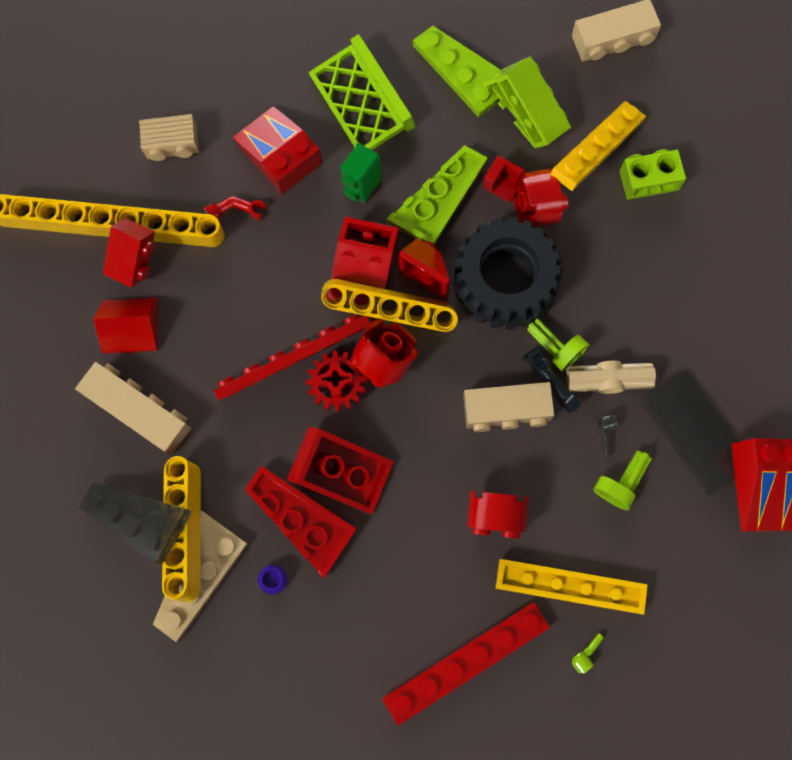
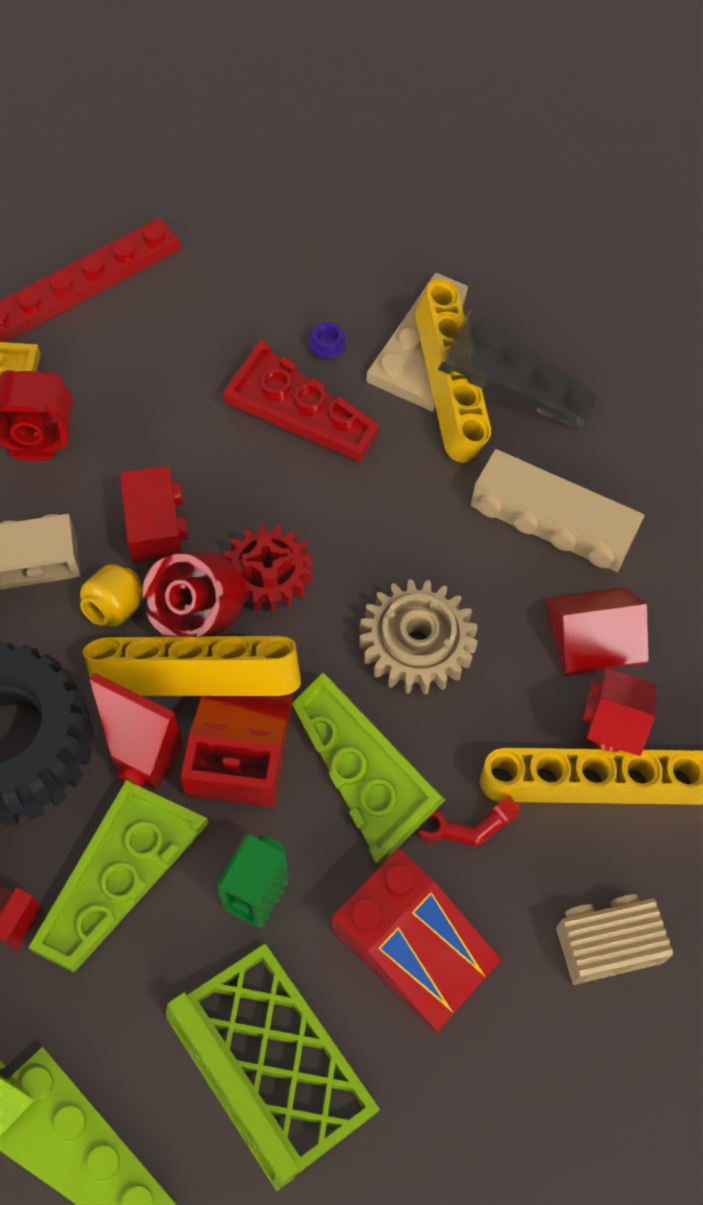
camera: 165 degrees right, 15 degrees down
red plate [213,314,370,401] -> none
red slope [287,427,394,515] -> none
none -> yellow head [80,564,144,627]
none -> red brick [120,466,189,564]
none -> lime wing [292,673,446,865]
none -> tan gear [359,579,478,694]

